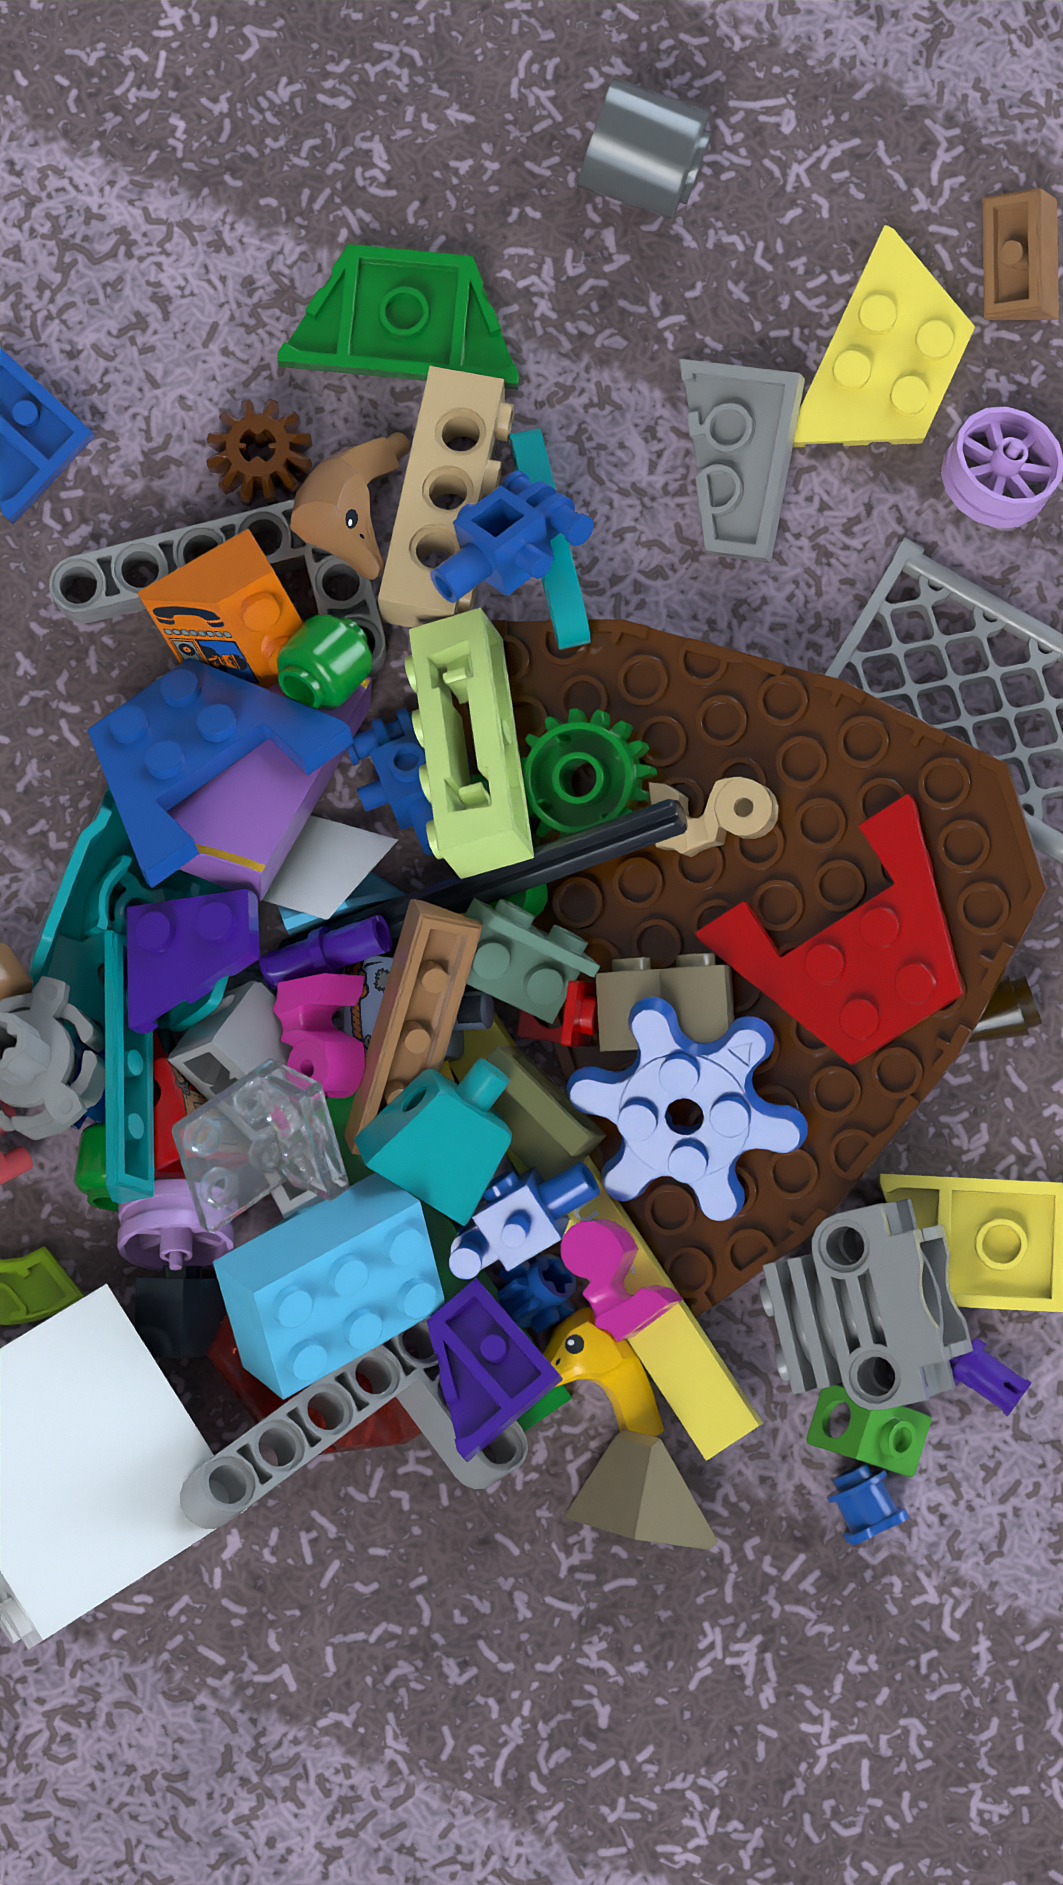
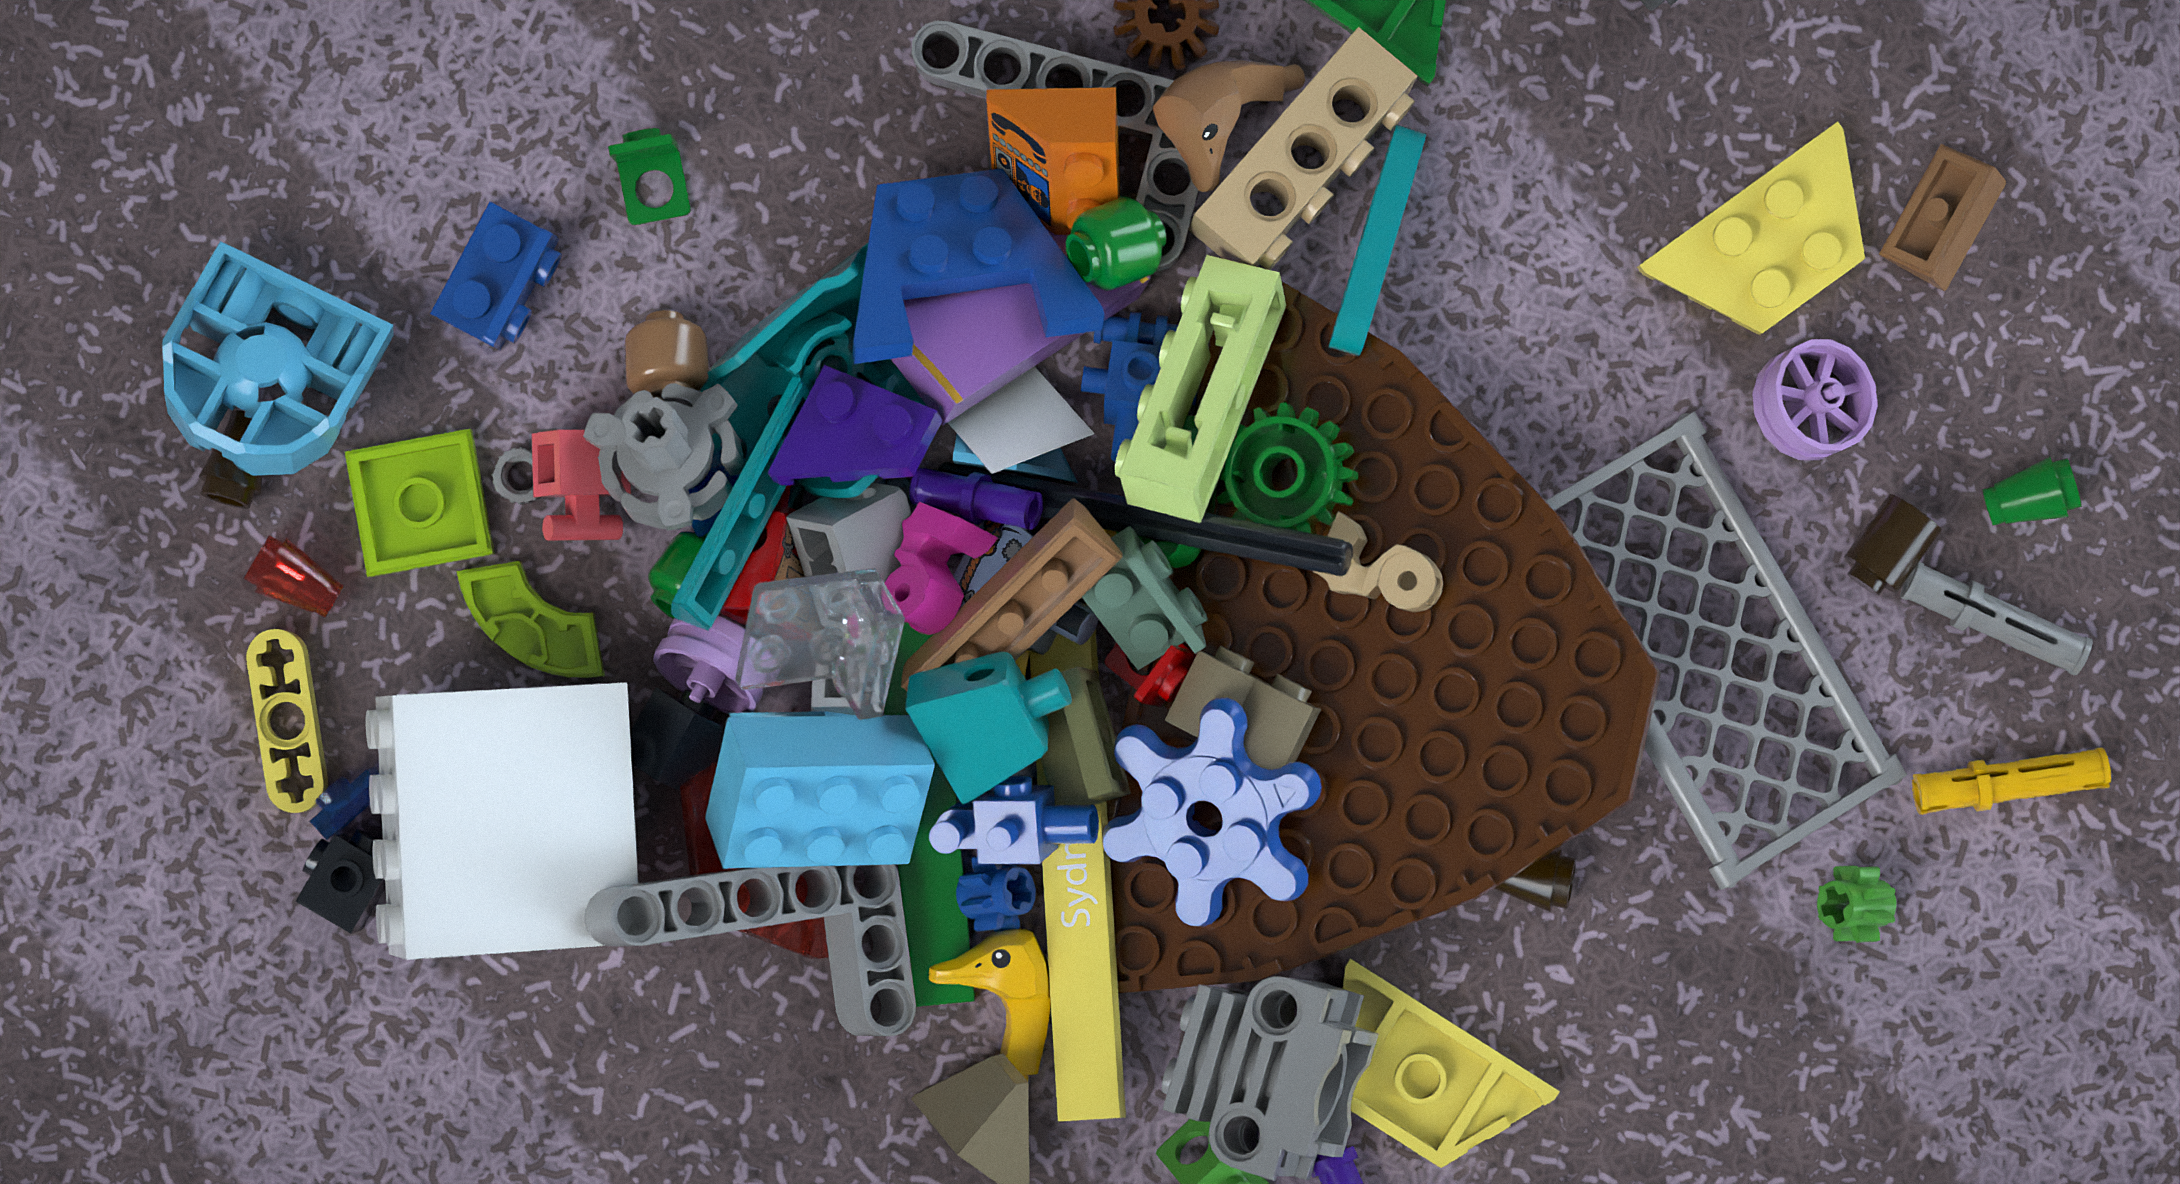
camera: 35 degrees right, 5 degrees up
dark purple wing [426,1278,563,1462] -> none
blue piece [430,471,594,603] -> none
dark pink leg [561,1219,683,1342] -> none
light grey wing [679,359,805,563] -> none
red wing [695,794,965,1065] -> none

